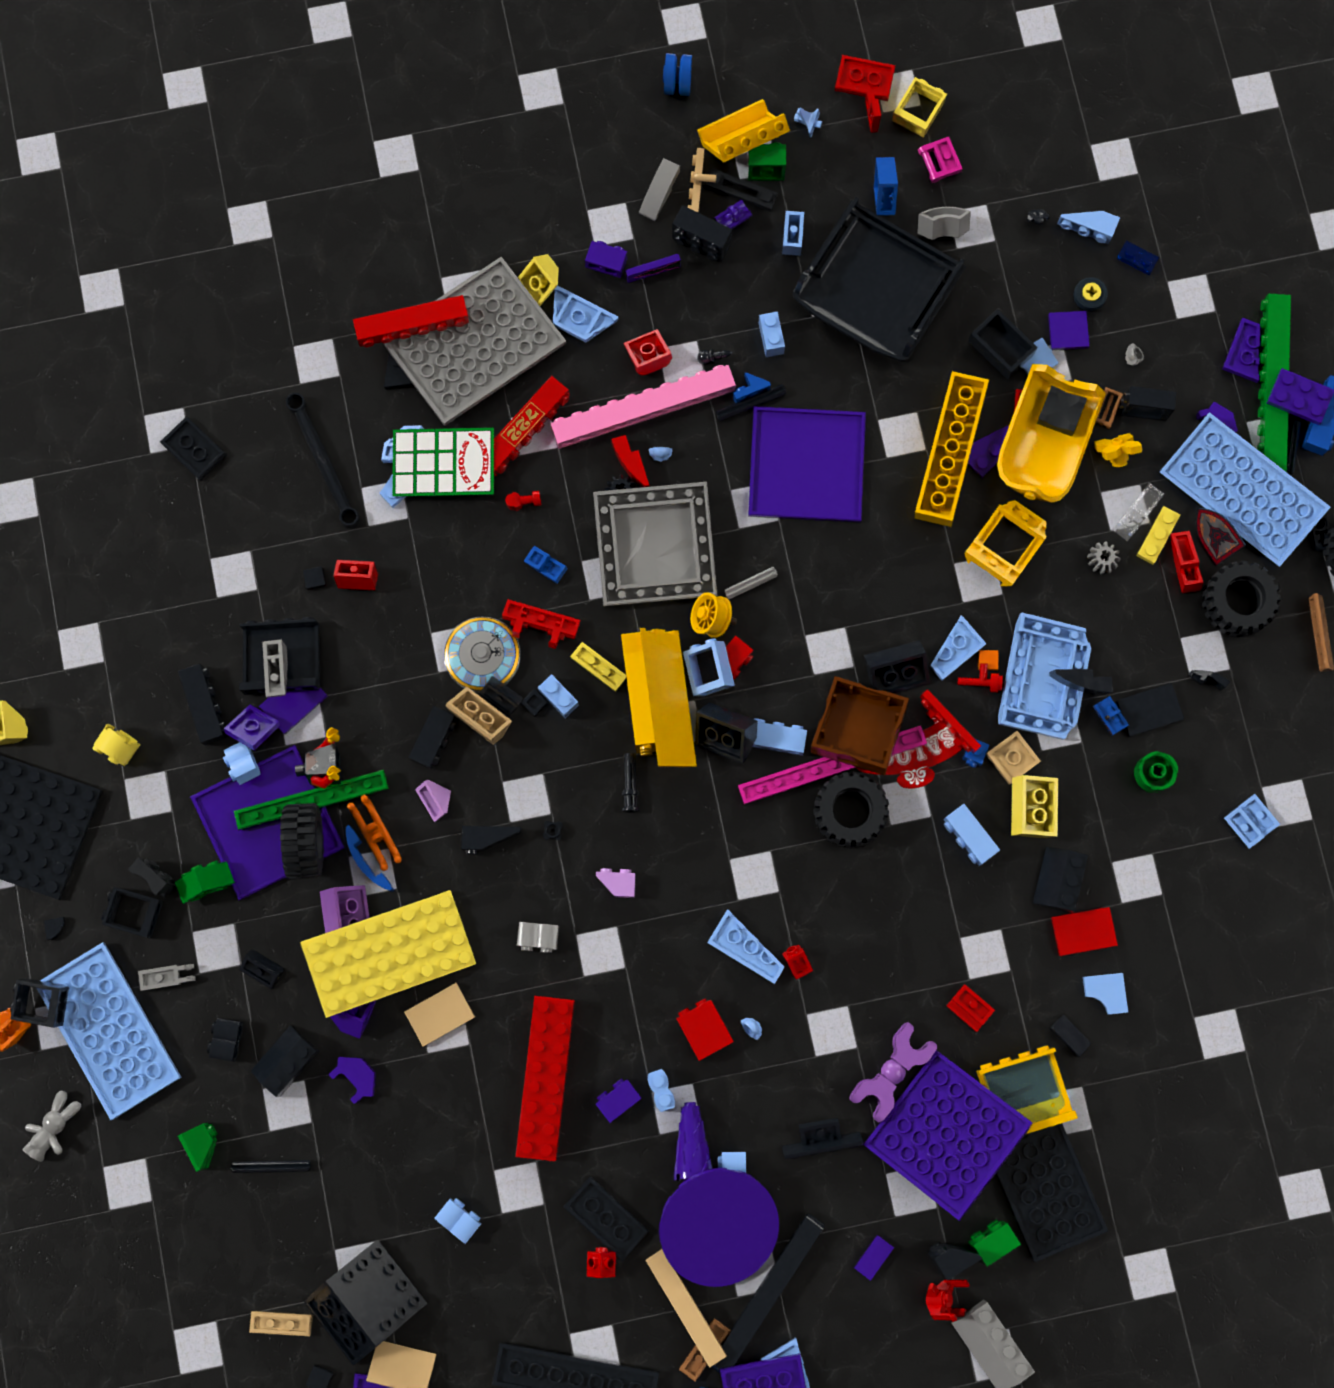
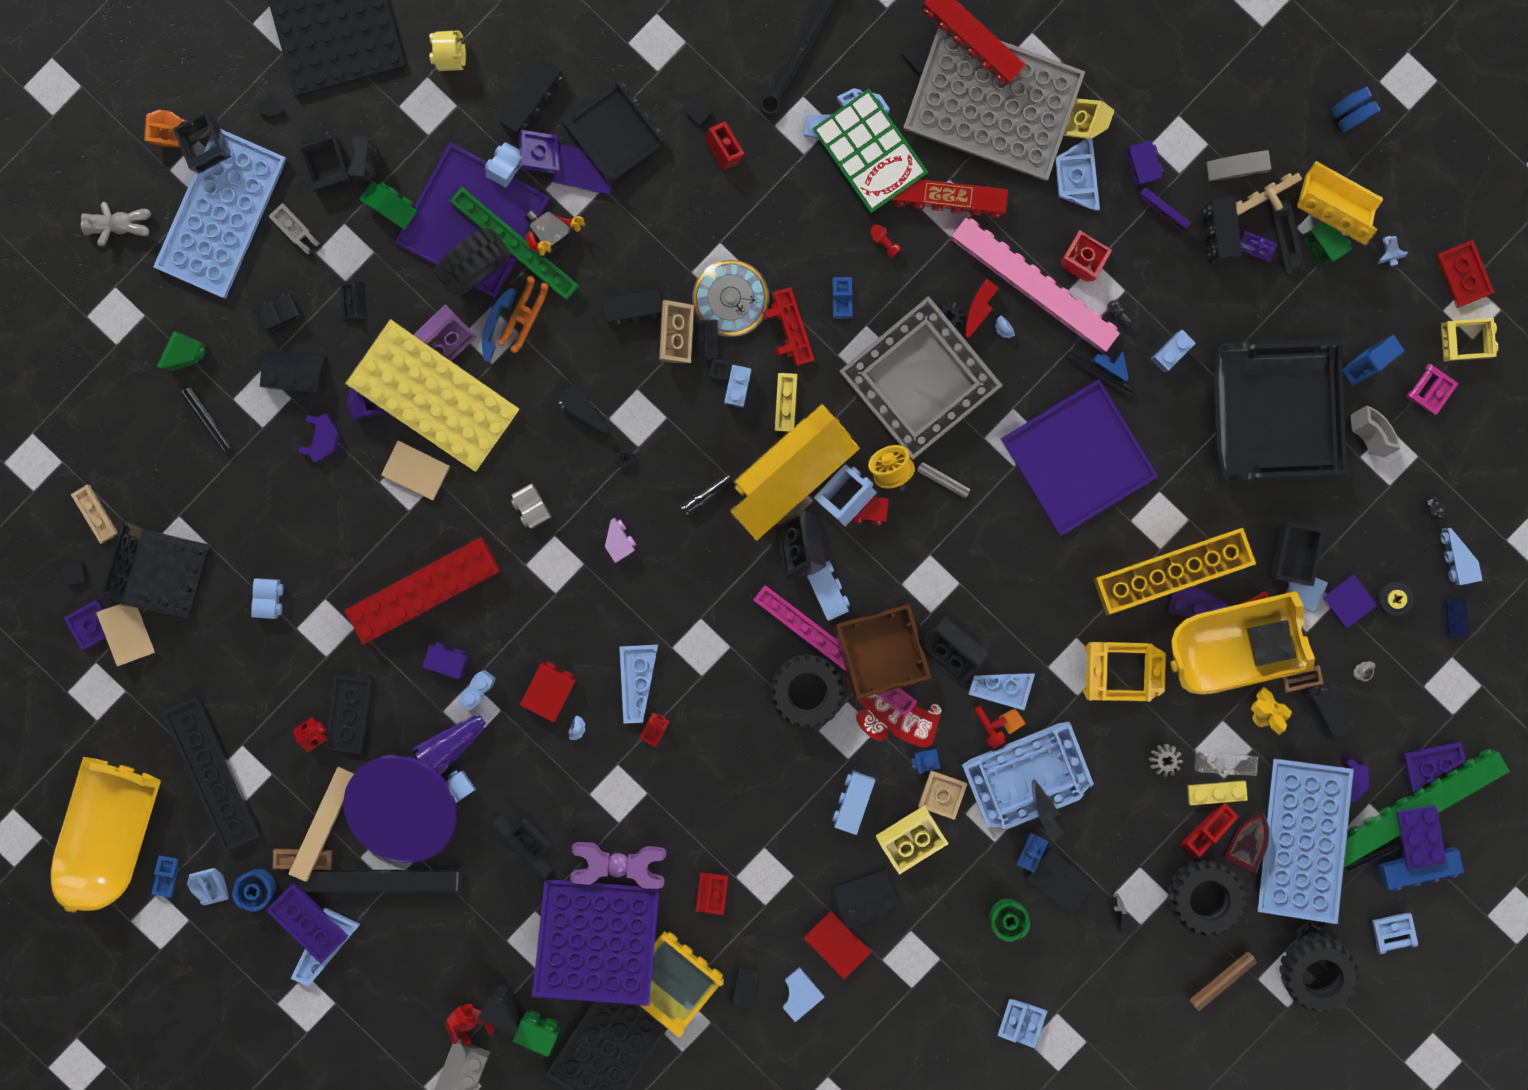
camera: 55 degrees right, 10 degrees up
light grey slope [263,639,288,698] -> none
lavender slope [415,780,451,822] -> none
light blue brick [782,211,804,256] -> none
dark purple tile [854,1235,894,1281] -> none
red tile [865,90,881,133] -> none
red hinge [920,689,981,754] -> none

